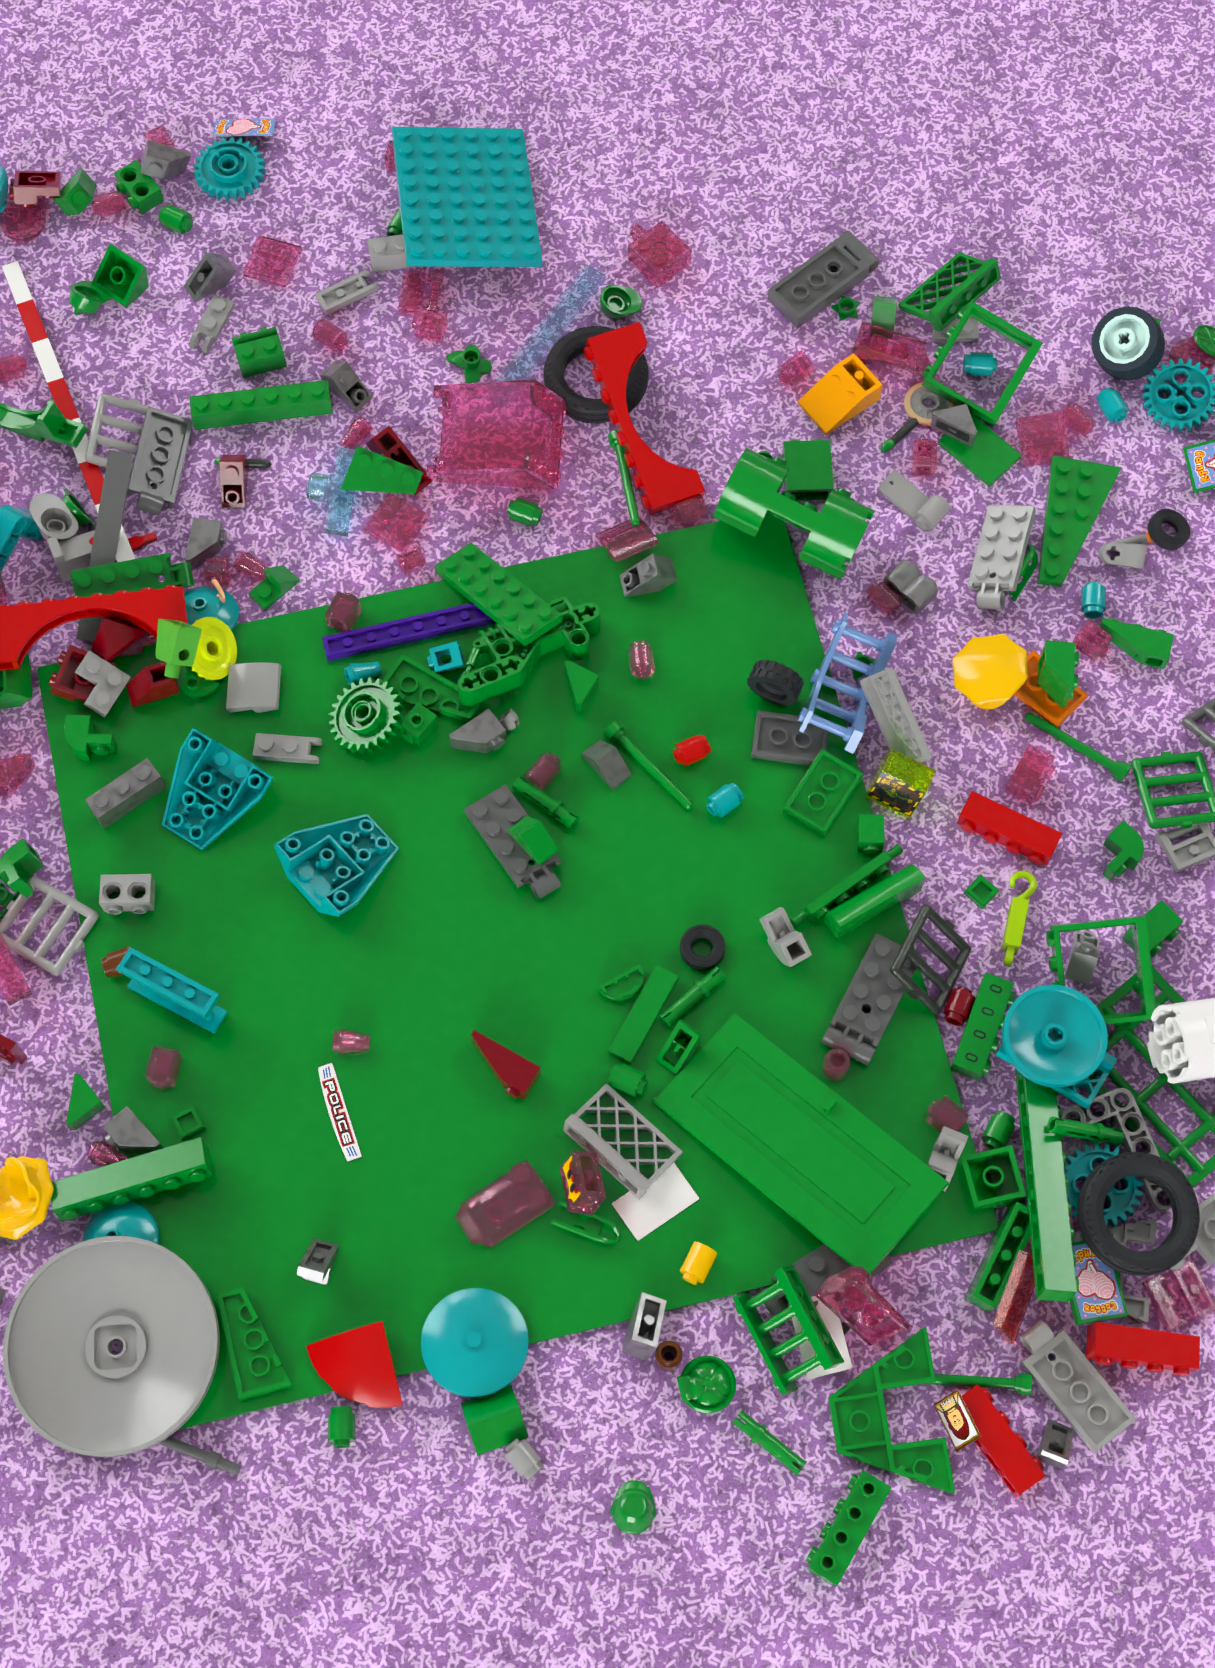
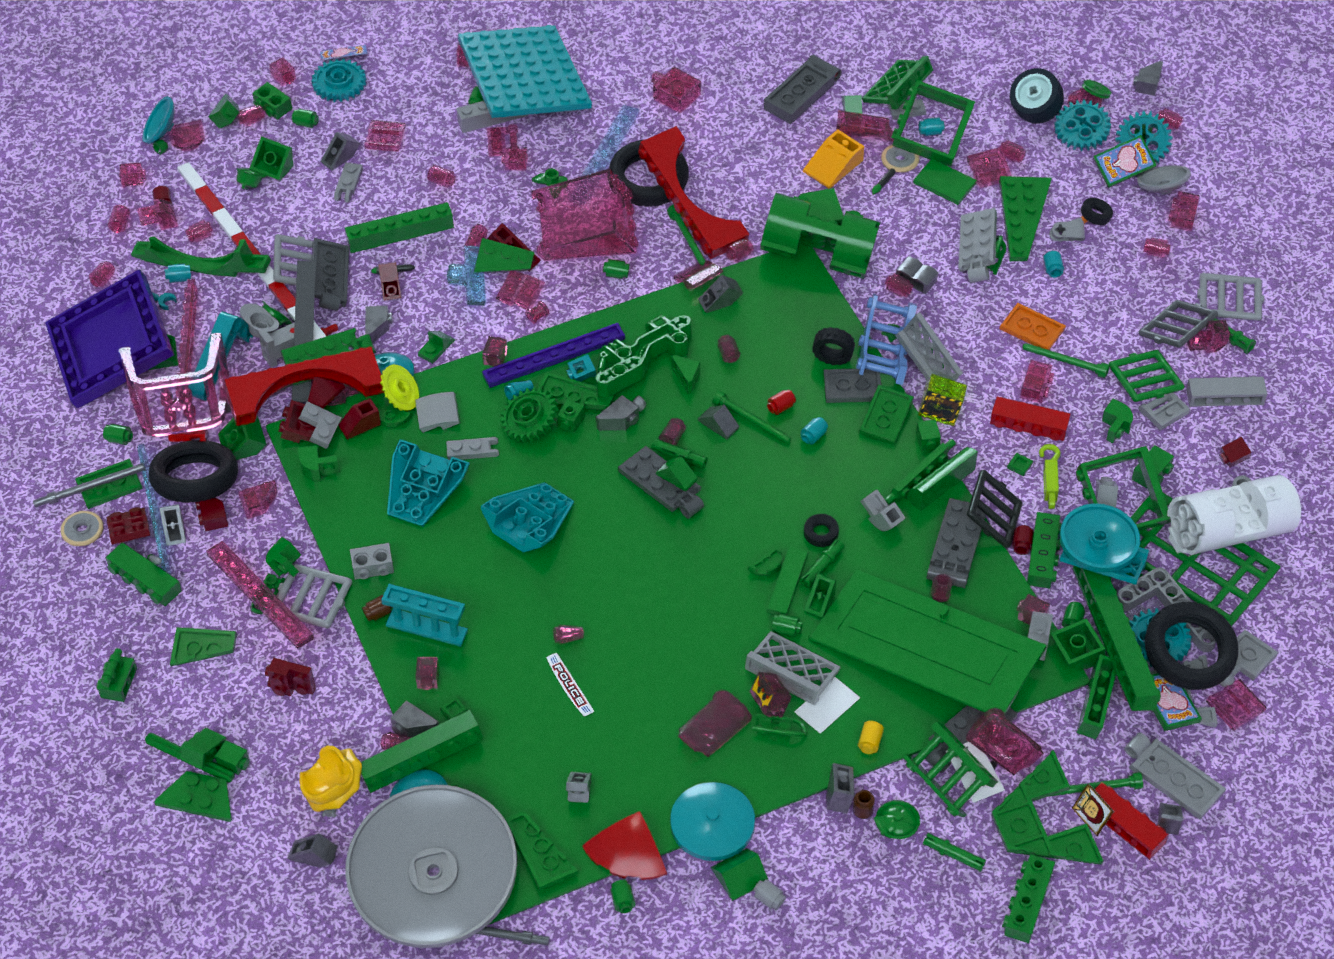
camera: 10 degrees left, 15 degrees down
dark red plate [9,171,61,207] -> none
green slope [66,1073,105,1130] -> none
flat silver brick [85,758,166,829] -> none
flat silver slope [141,140,191,180] -> none
bright green torso [155,619,202,678] -> none
clear pink animal [203,555,232,603] -> none
green brick [231,327,287,378] -> none
clear pink cone [233,551,270,580] -> none
light grey hinge [315,269,380,316] -> none
flat silver slope [319,361,373,412] -> none
green plate [434,543,562,646] -> none
dark red slope [471,1030,541,1100] -> none
green hat [600,284,642,320] -> none
green hat [610,1480,657,1534] -> none
clear pink brick [778,350,815,388] -> none
green plate [831,296,860,321] -> none
light grey door [876,469,950,531] -> none
clear pink brick [911,439,937,476] -> none
flat silver slope [930,404,977,447] -> none
yellow piece [952,634,1028,710] -> none
clear red tile [993,1251,1035,1344] -> none
green slope [1037,640,1079,708] -> none
green pin [1047,1116,1124,1146] -> none
clear pink brick [1072,620,1112,662] -> none
red brick [1086,1322,1200,1376] -> none
teal brick [1097,387,1129,423] -> none
green slope [1098,618,1174,669] -> none

